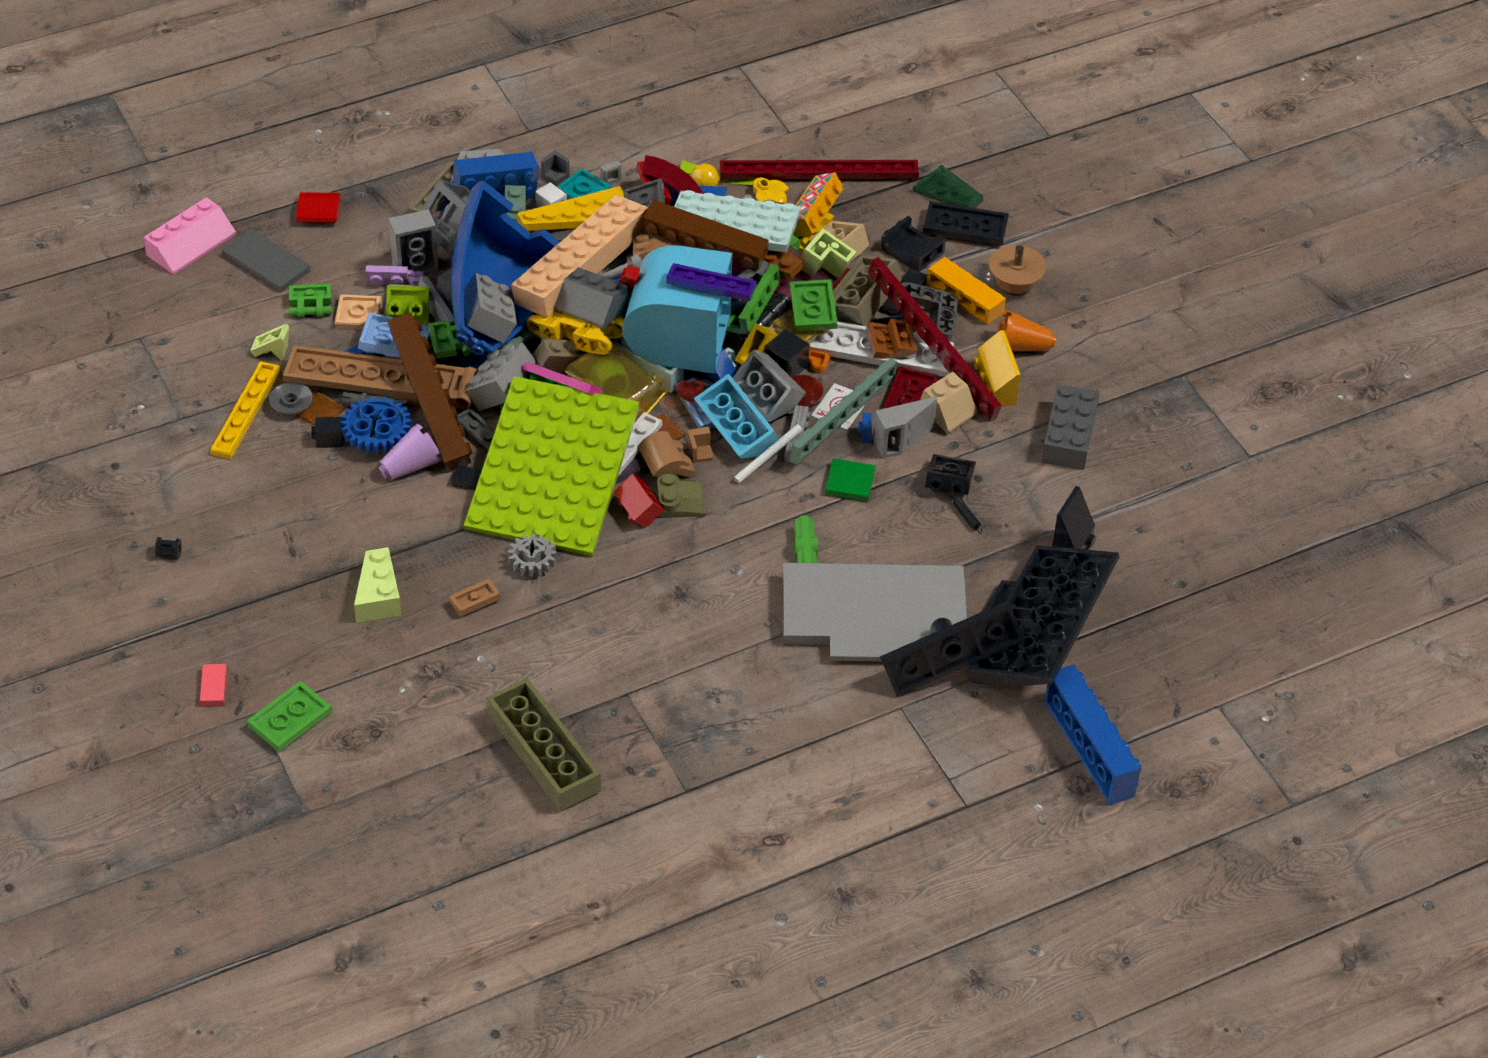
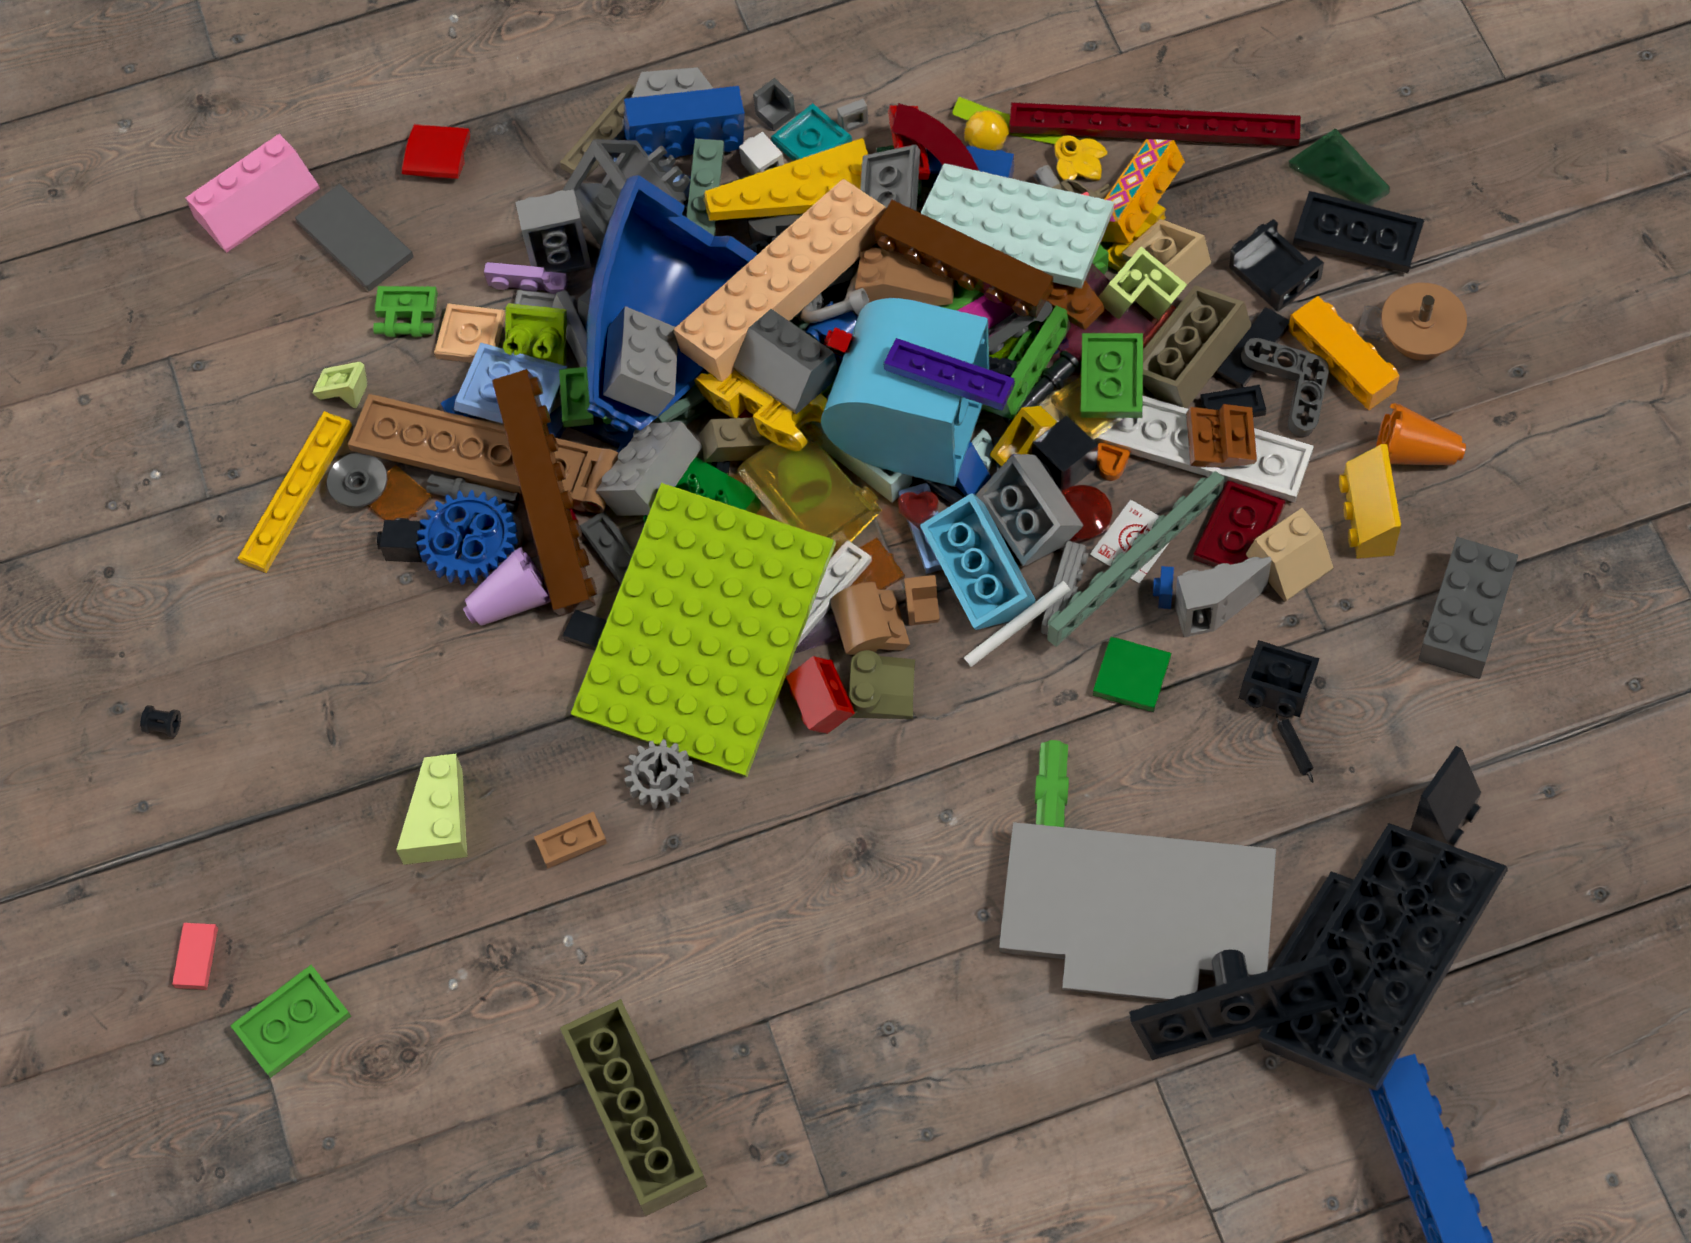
camera: 15 degrees right, 15 degrees up
dark pink tile [523,362,603,395] -> none
dark red plate [868,257,1002,421] -> none

